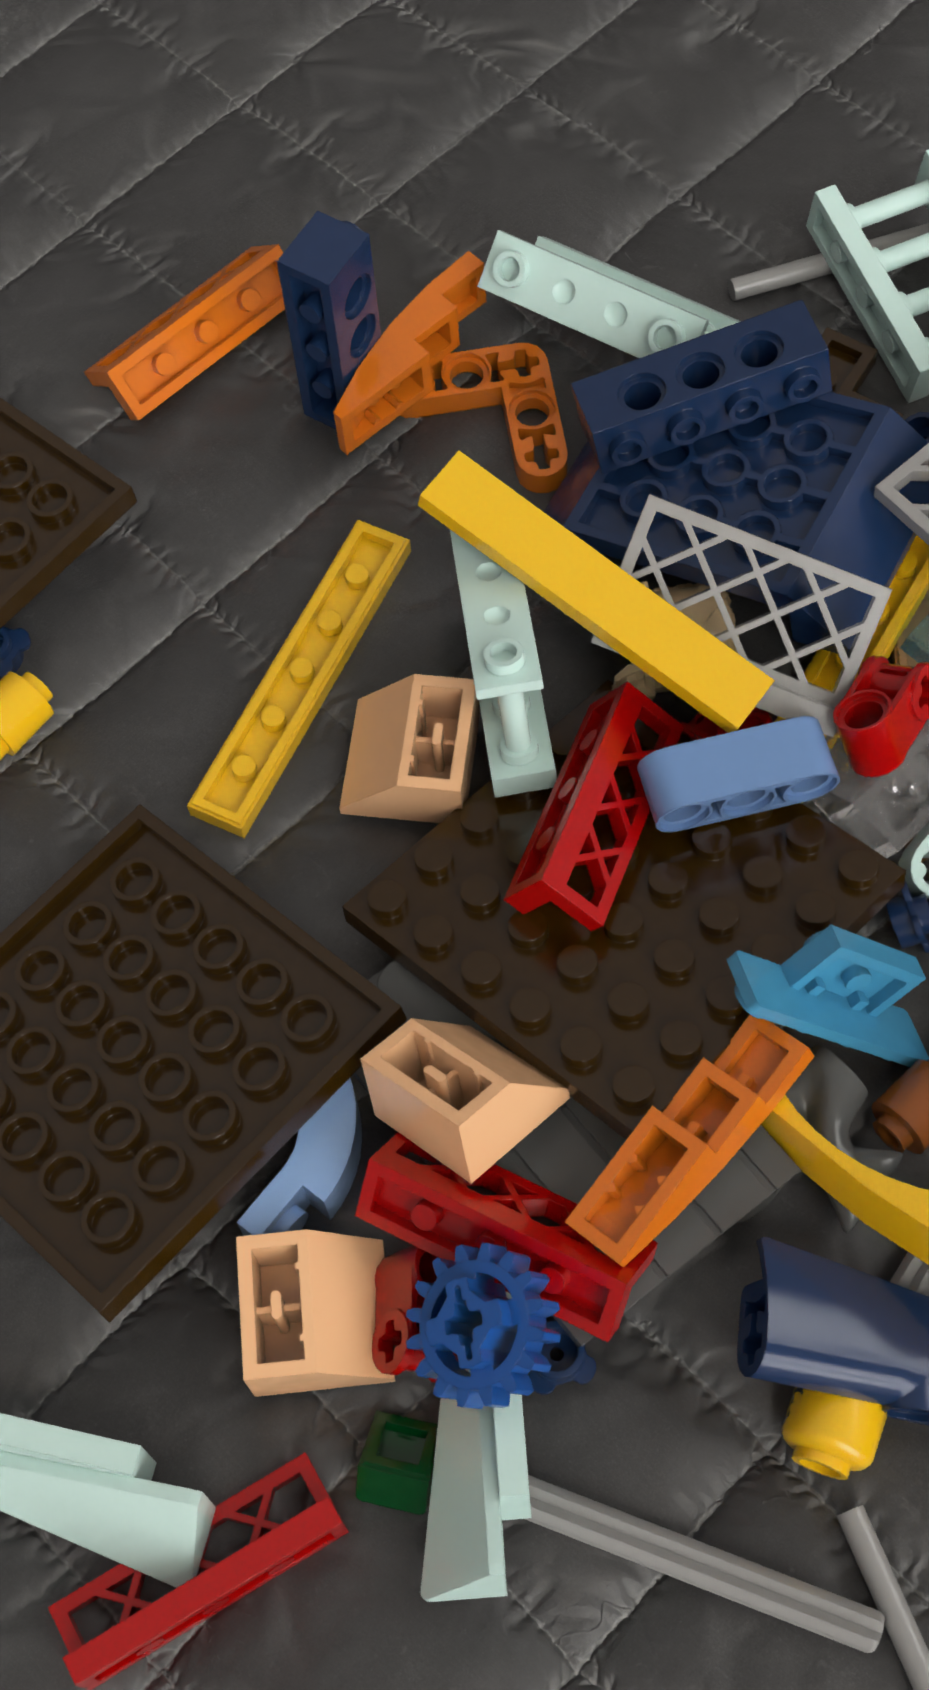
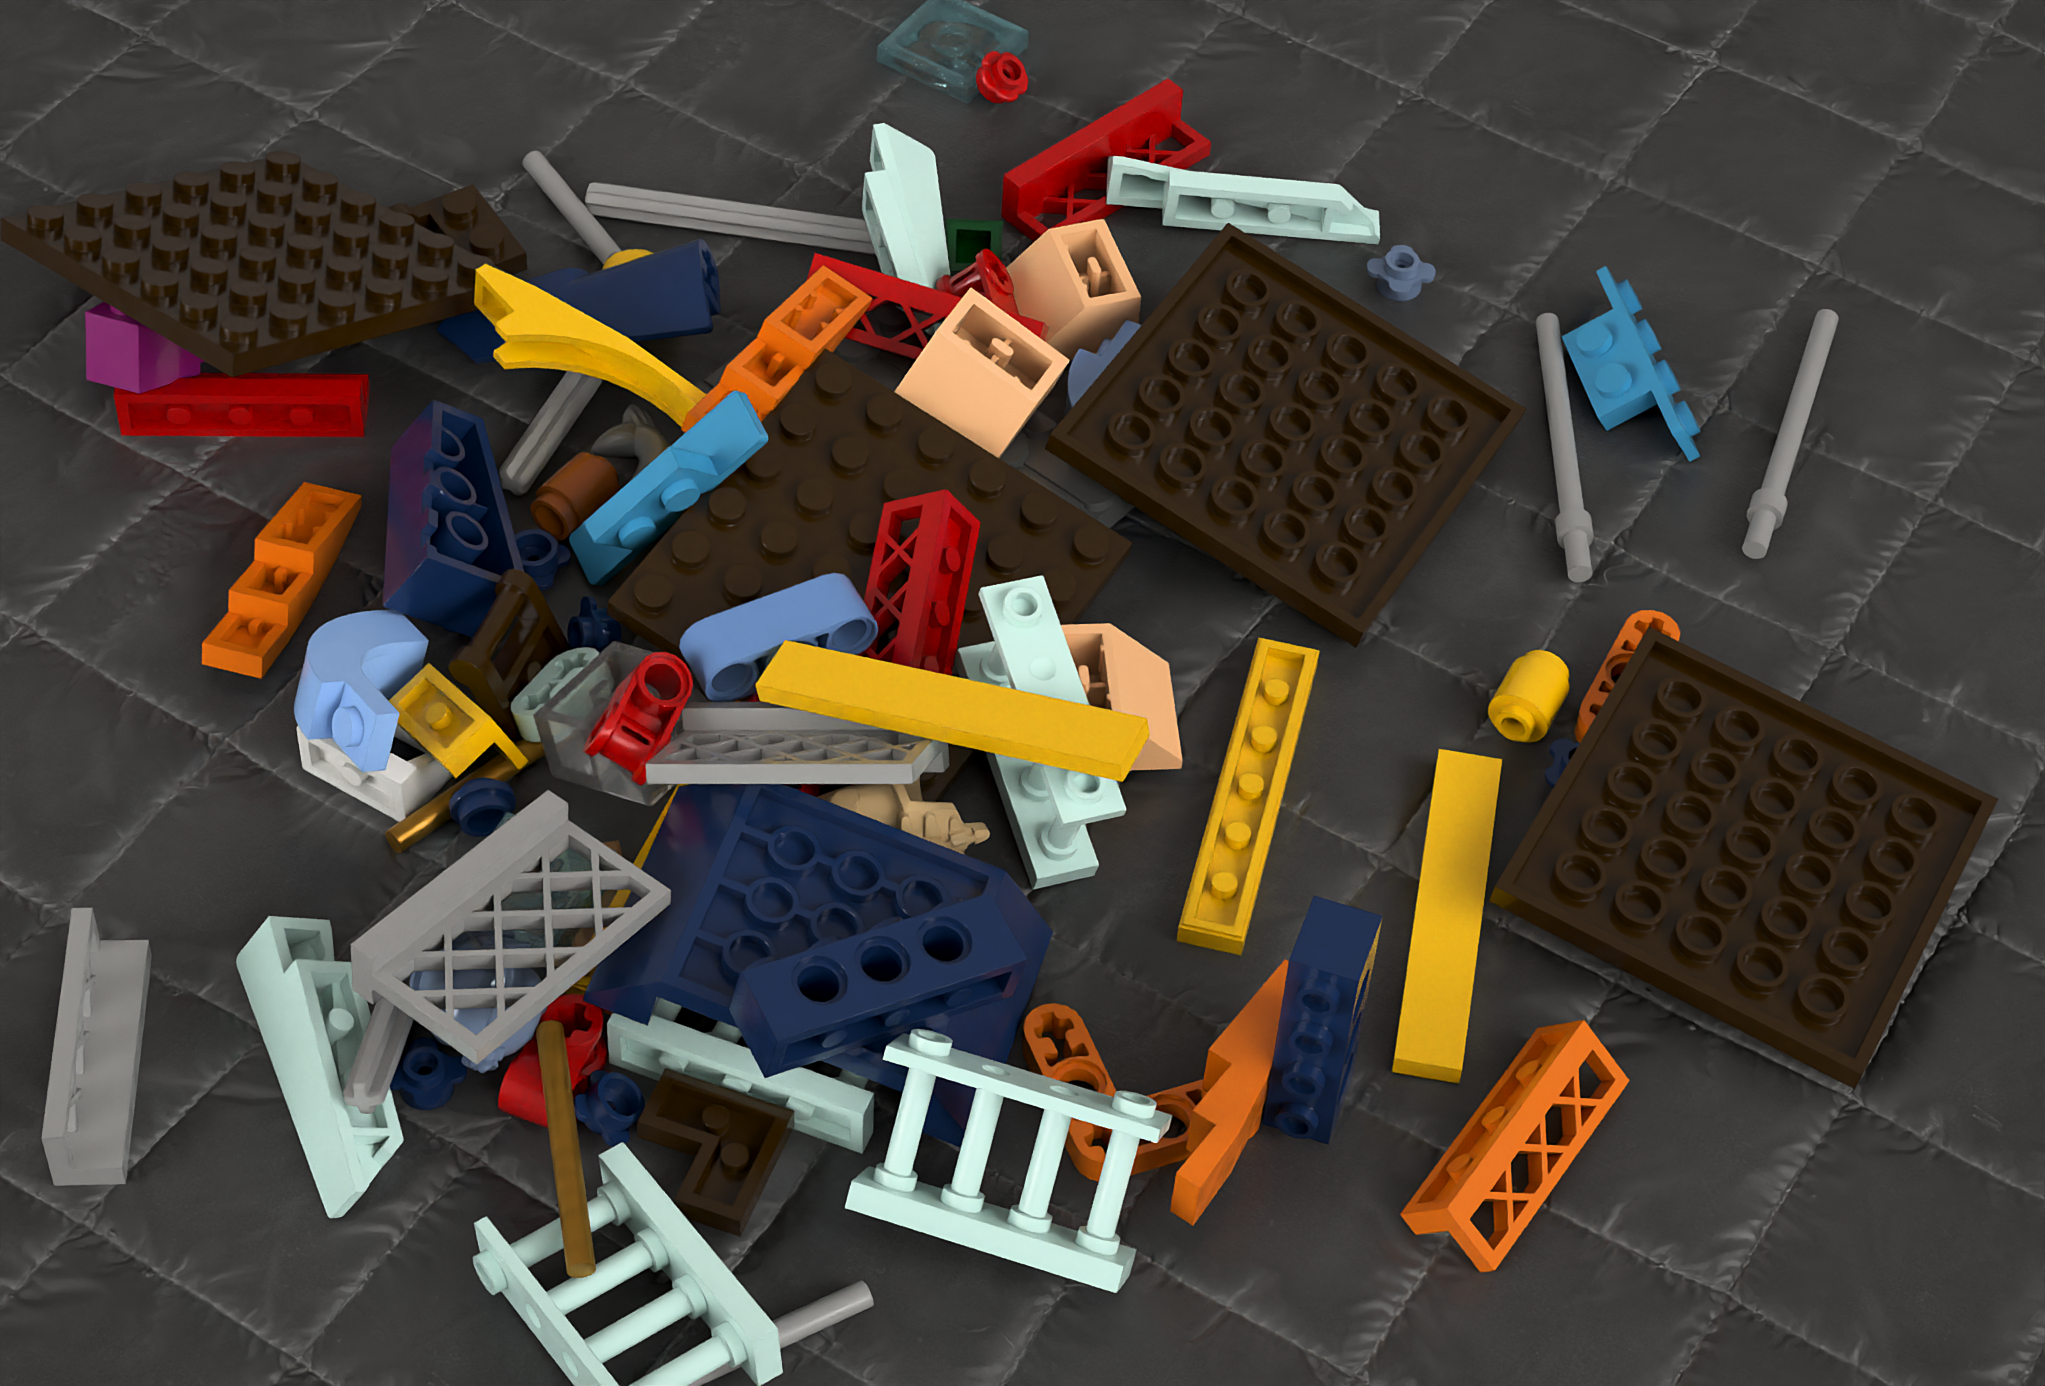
camera: 160 degrees right, 15 degrees down
blue gear [406,1242,561,1409] -> none
none -> yellow tile [1392,749,1502,1084]

